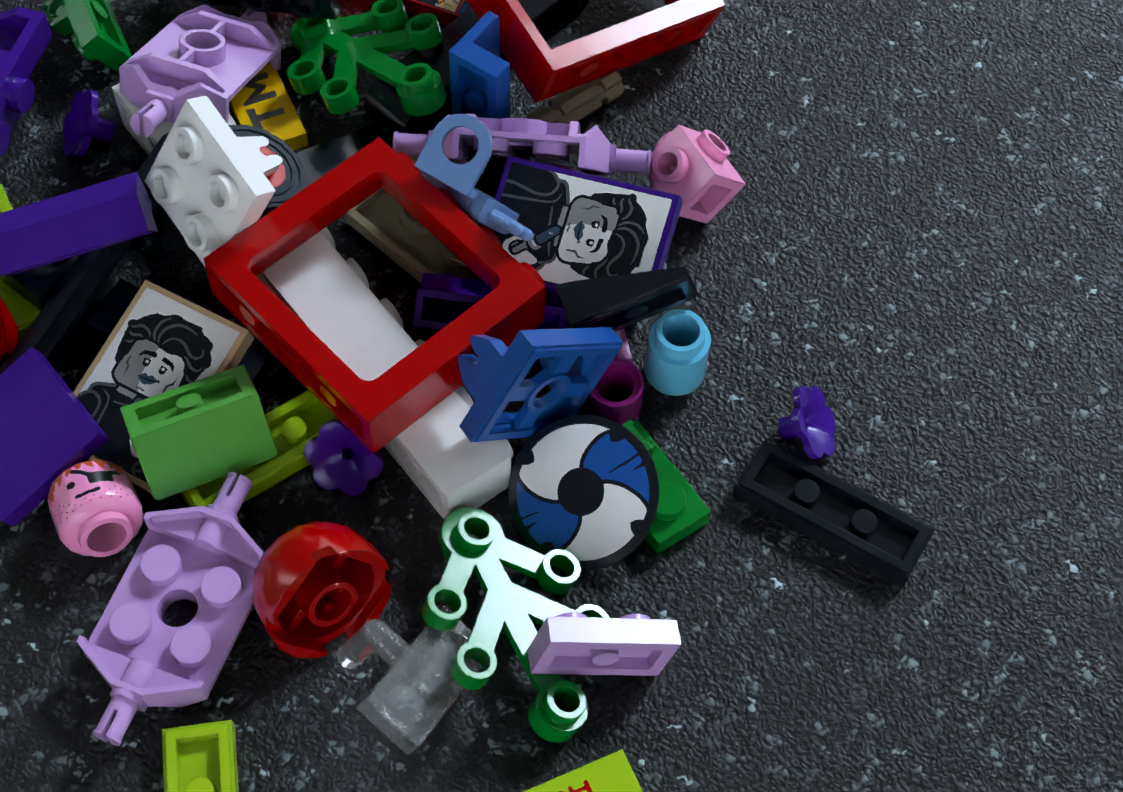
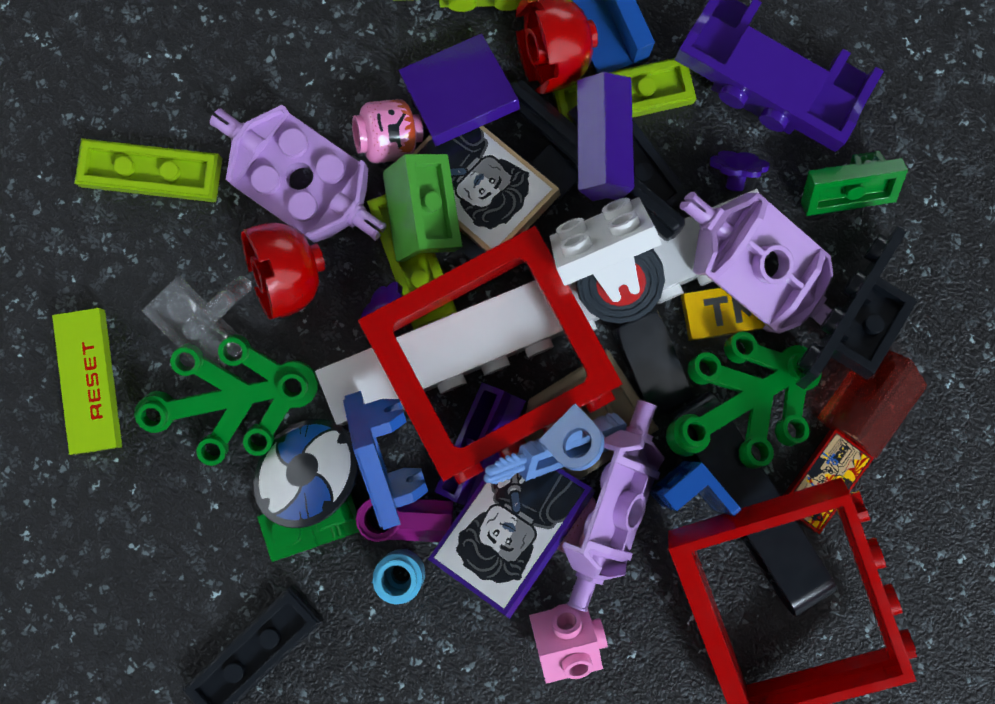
camera: 105 degrees right, 25 degrees up
dark tan axle [525,71,625,124] -> none
lavender plate [527,612,681,676] -> none
black slope [556,266,699,332] -> none
dark purple plant [778,385,836,459] -> none

